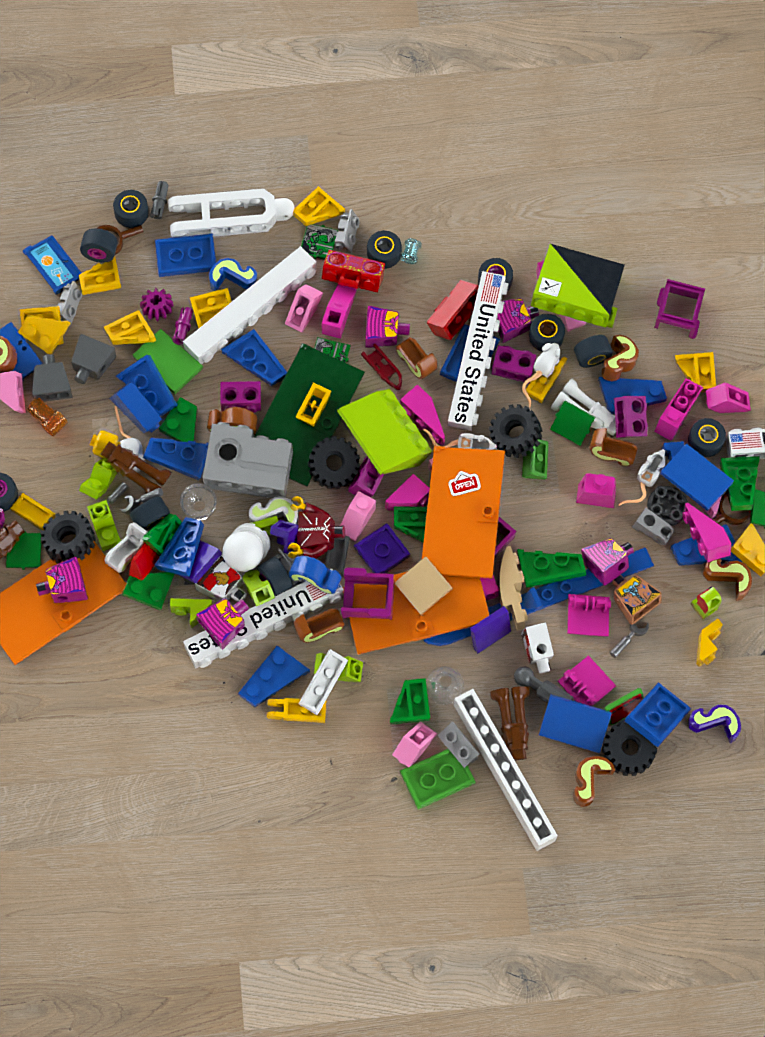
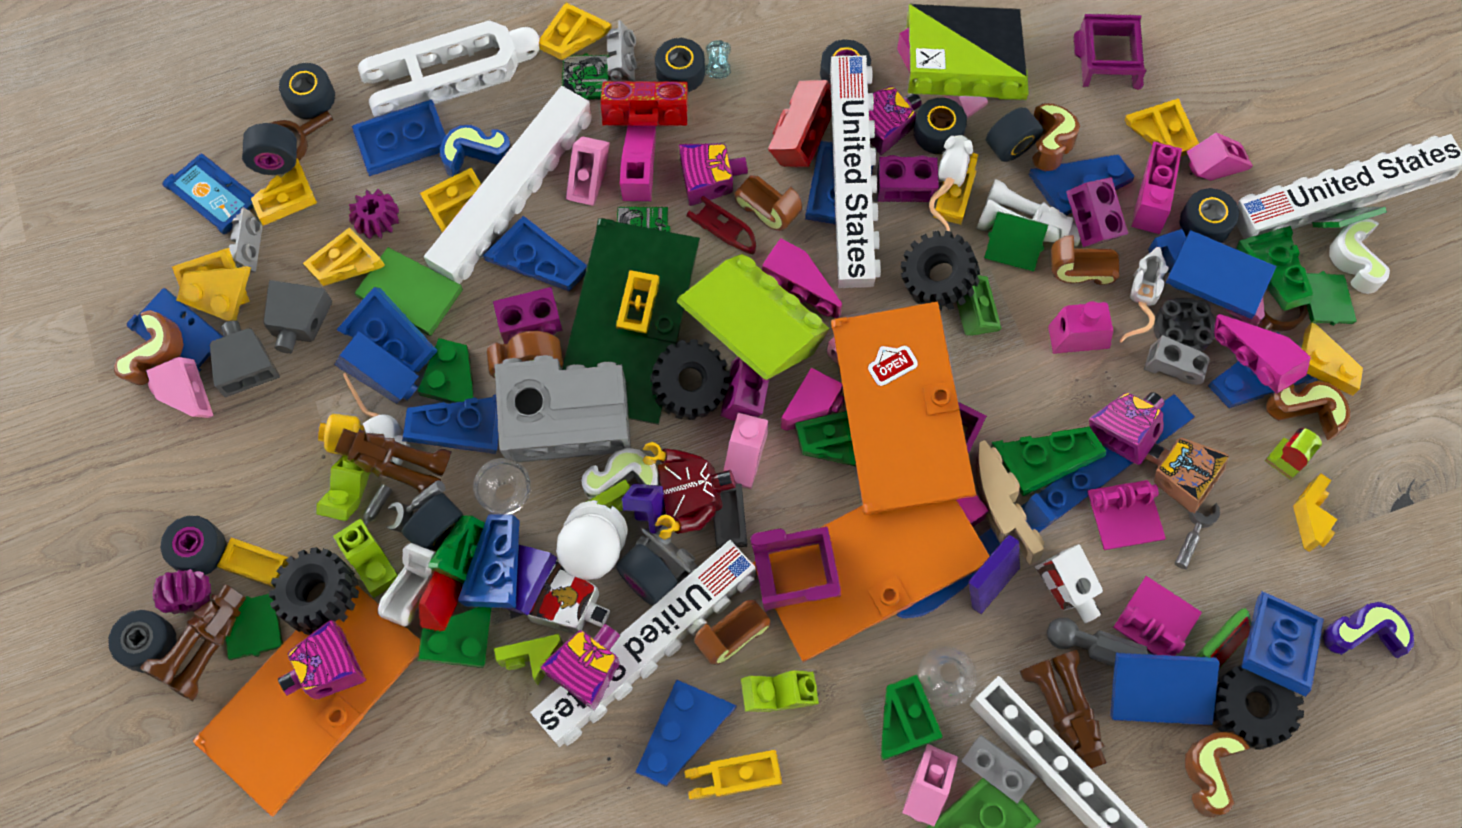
camera: 10 degrees left, 0 degrees up
clear orange piece [27,398,68,437] -> none
dark grey axle [150,181,169,220] -> none
magenta pin [172,307,193,345] -> none
lime leg [242,570,275,607] -> none
blue animal [289,556,342,594] -> none
white tile [299,649,348,715] -> none
dark purple tile [354,523,411,574] -> none
tan tile [395,557,453,615] -> none
white animal [423,429,497,450] -> none

